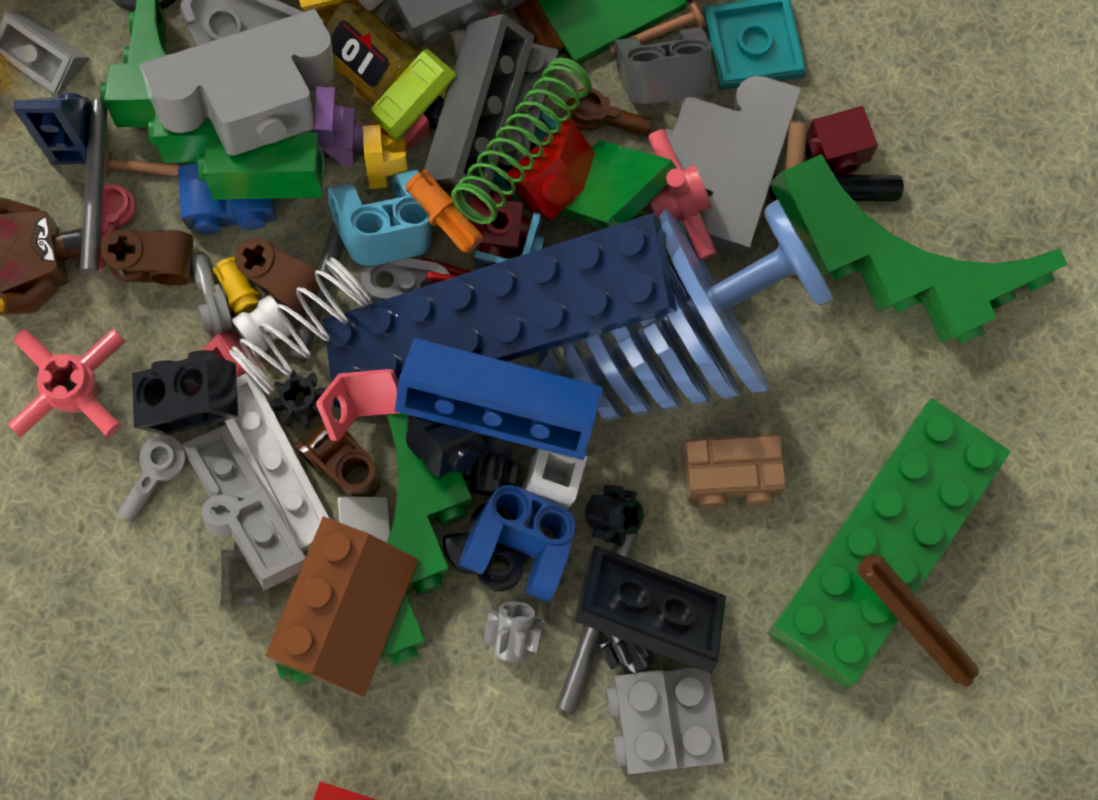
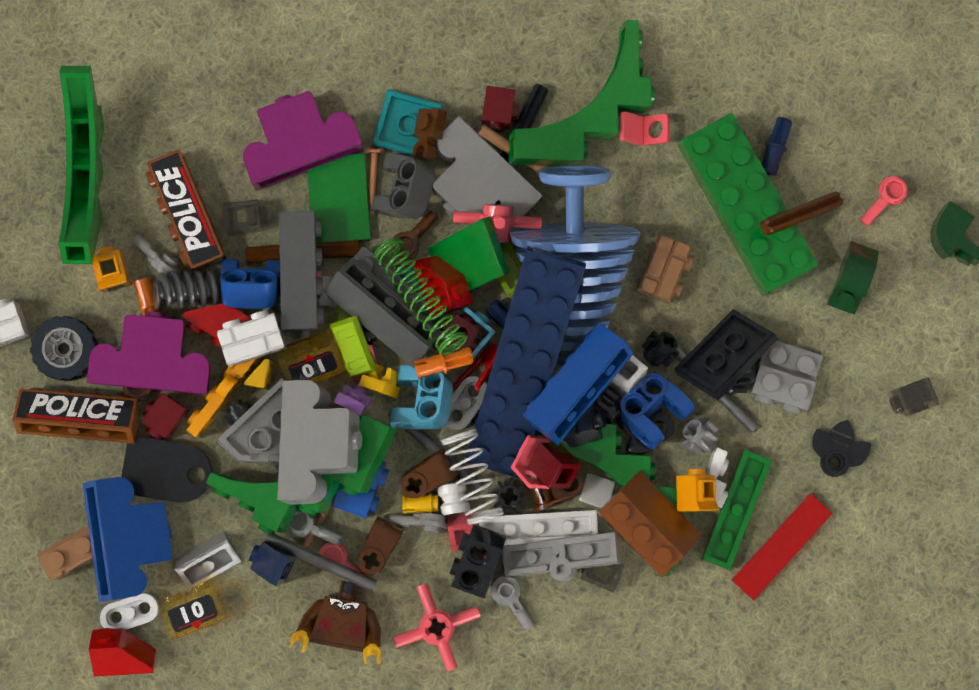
camera: 65 degrees left, 10 degrees up
none -> light grey plate [288,509,343,546]
none -> reddish brown plate [412,108,447,160]
none -> dark red brick [528,443,582,488]
none -> coral bracket [620,111,670,146]
none -> light orange window [676,469,719,511]
none -> green plate [701,450,772,570]
none -> white slope [706,447,729,508]
none -> dark blue axle [761,117,792,176]
none -> dark green brick [827,241,879,315]
none -> coral plate [860,176,908,227]

